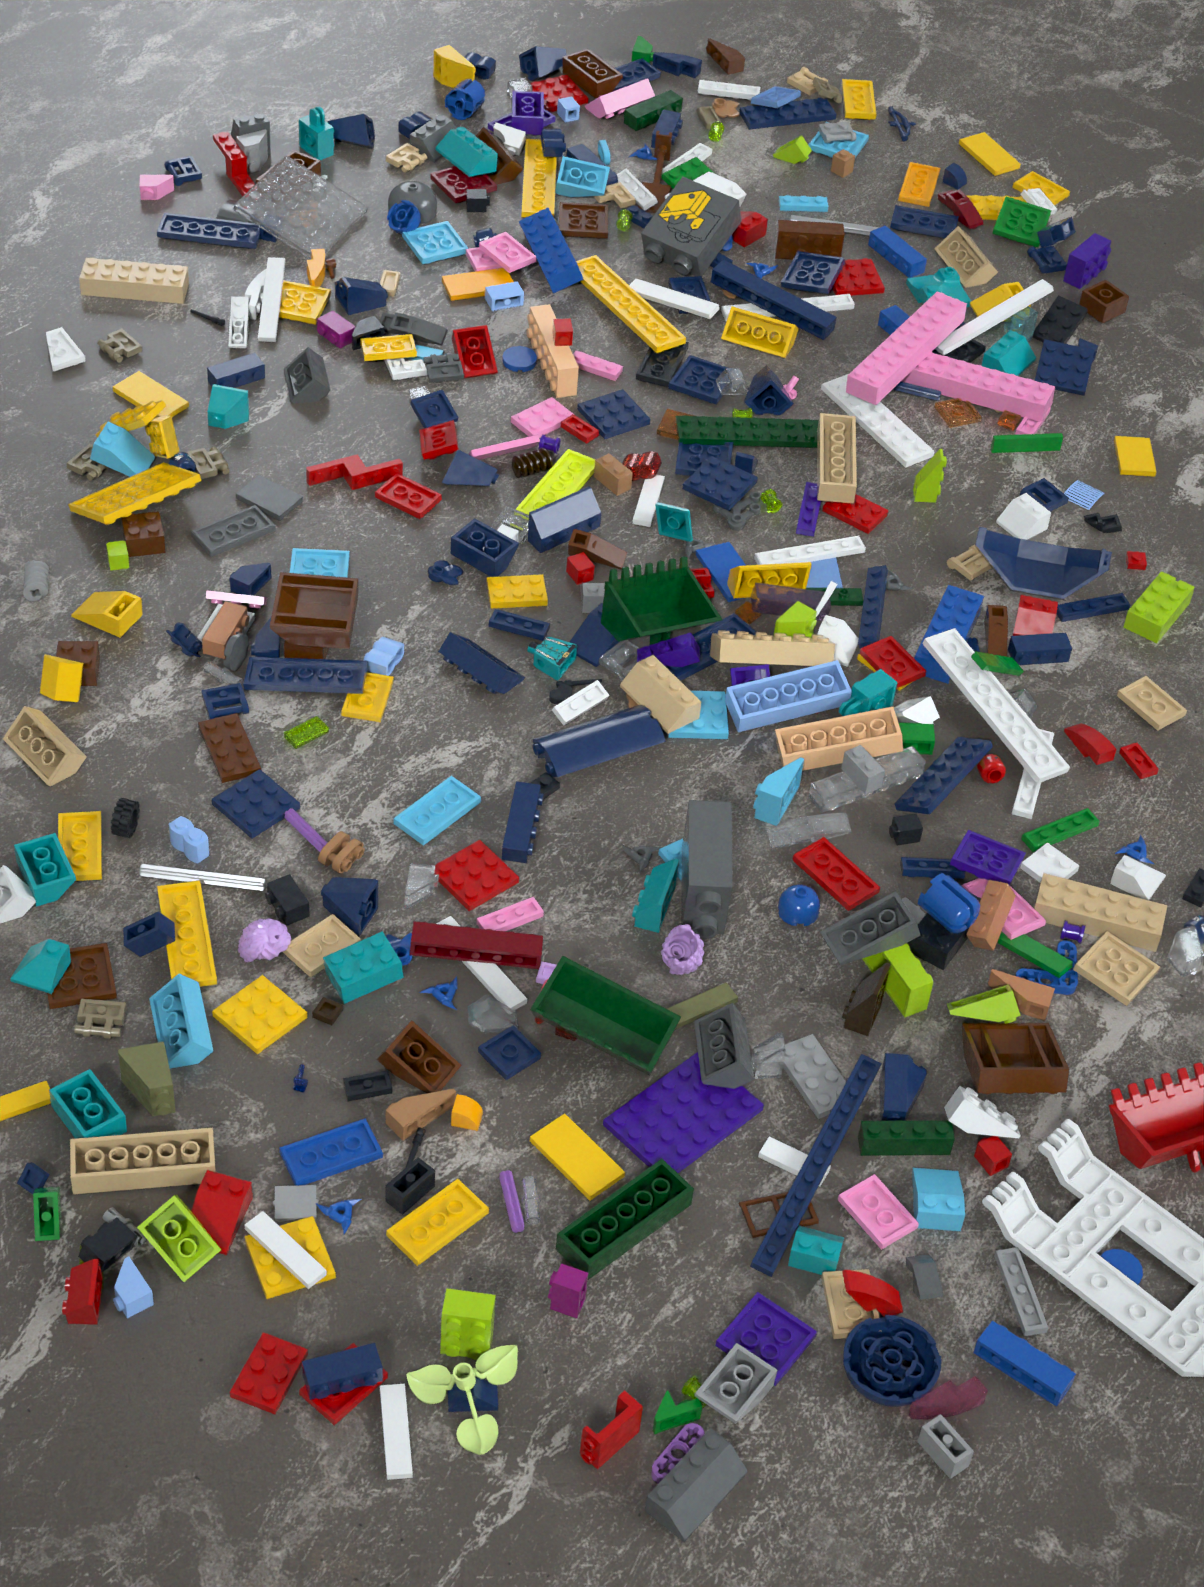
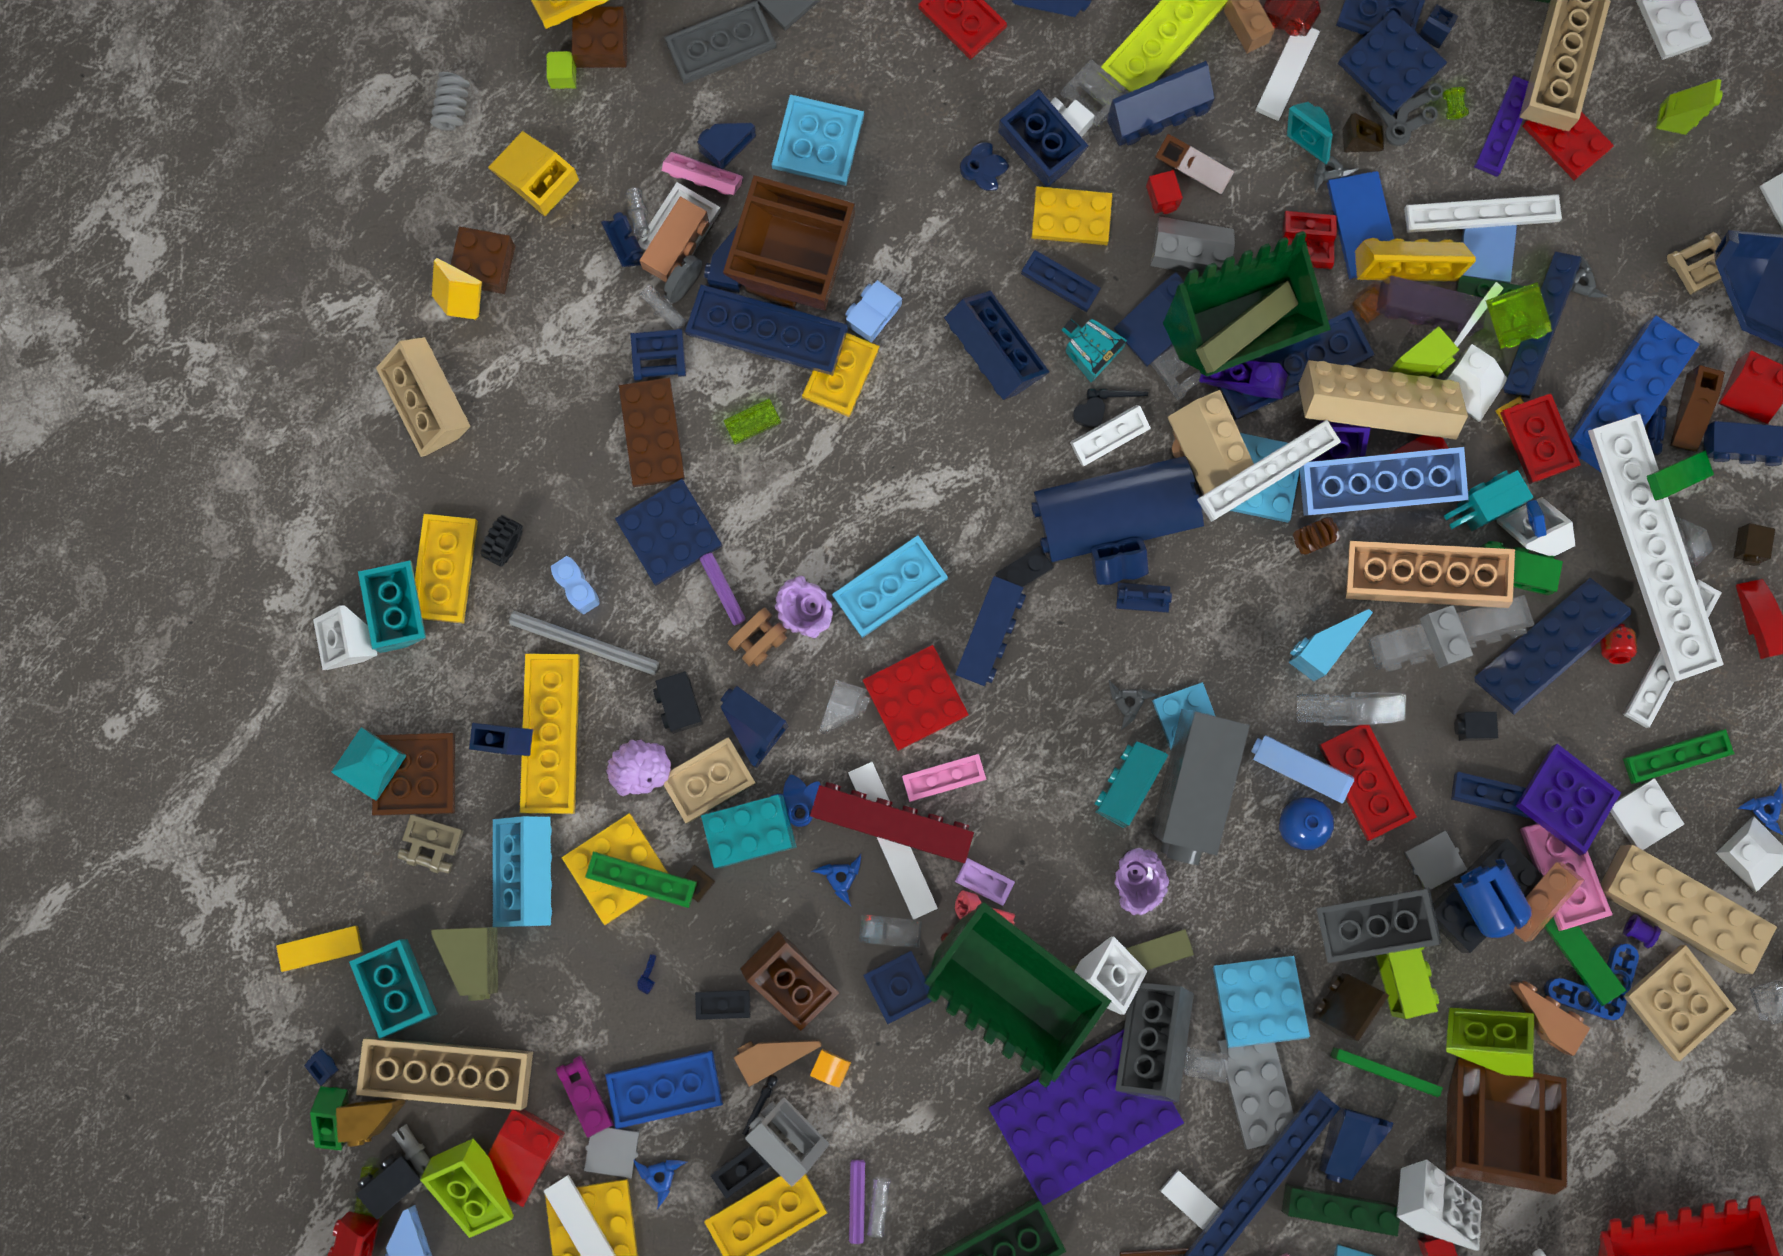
camera: 15 degrees right, 35 degrees up
yellow tile [530,1113,625,1201] -> none
none -> pearl gold slope [336,1099,405,1147]
none -> magenta plate [556,1055,614,1138]
none -> green tile [585,852,697,908]
none -> clear pin [626,188,650,238]
none -> light grey window [745,1097,830,1187]
none -> lavender hair [775,576,833,638]
none -> white slope [1074,936,1147,1015]
none -> dark blue brick [1091,537,1149,585]
none -> dark blue hinge [1116,583,1172,613]
none -> olive tile [1196,281,1298,373]
none -> white tile [1197,420,1341,522]
none -> medium azure plate [1213,956,1310,1048]
none -> light blue slope [1251,735,1354,804]
none -> reddish brown gear [1293,517,1340,555]
none -> green tile [1330,1047,1443,1097]
none -> dark brown slope [1342,113,1384,153]
none -> clear neon green slope [1485,282,1552,349]
none -> blue tile [1526,500,1547,538]
none -> dark brown brick [1734,523,1775,566]

